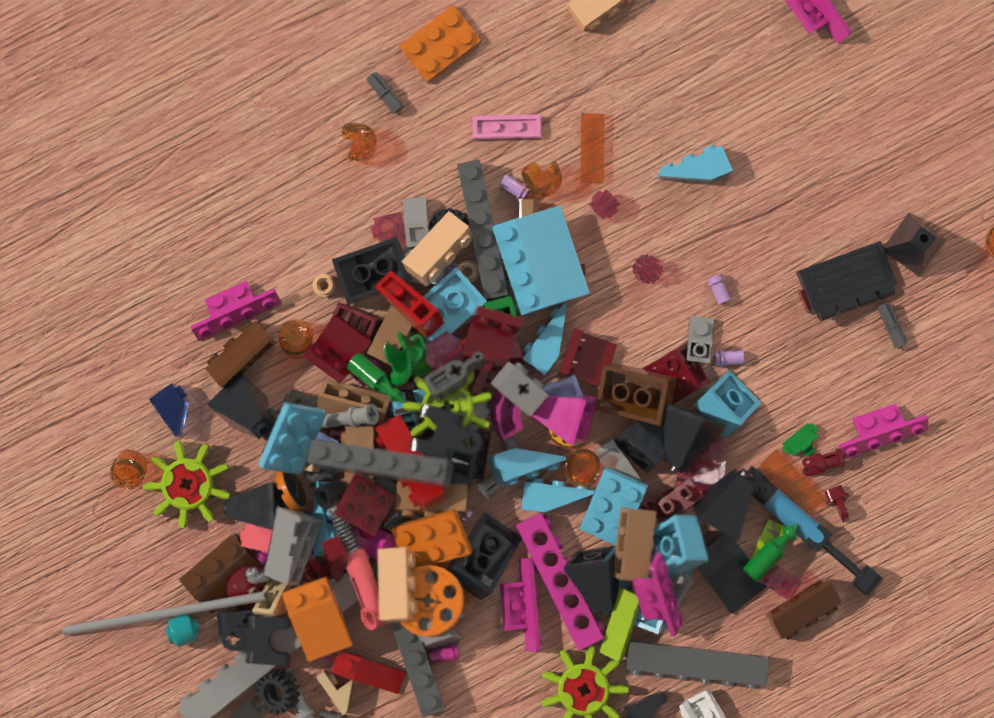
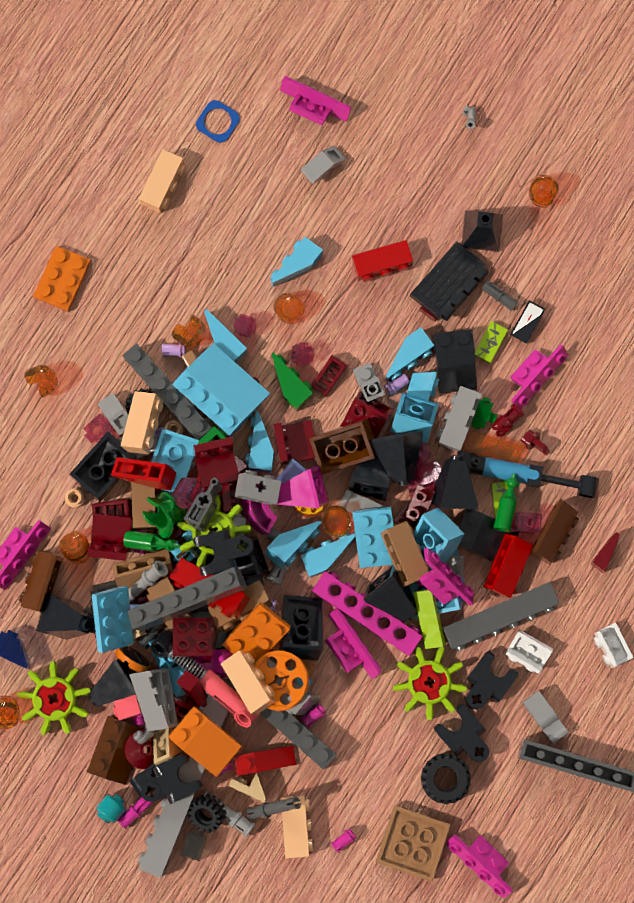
camera: 30 degrees left, 5 degrees down
light grey piece [62,591,266,636] -> none
dark grey axle [367,72,405,114] -> none
bright pink tile [472,114,542,140] -> none
clear orange tile [580,113,604,183] -> none
lavender pin [707,274,732,304] -> none
none -> dark pink axle [118,797,153,829]
none -> medium azure slope [204,309,248,363]
none -> green slope [272,352,313,411]
none -> clear orange helmet [273,293,305,324]
none -> light grey slope [301,146,346,184]
none -> dark red slope [311,355,348,397]
none -> red brick [352,240,413,282]
none -> medium azure slope [386,327,434,381]
none -> medium azure slope [407,372,439,401]
none -> black slope [433,329,477,393]
none -> light grey wedge [436,386,482,452]
none -> light grey arm [463,106,476,129]
none -> lime tile [475,321,508,364]
none -> red brick [483,534,533,598]
none -> slope [510,300,546,344]
none -> dark red slope [591,532,620,573]

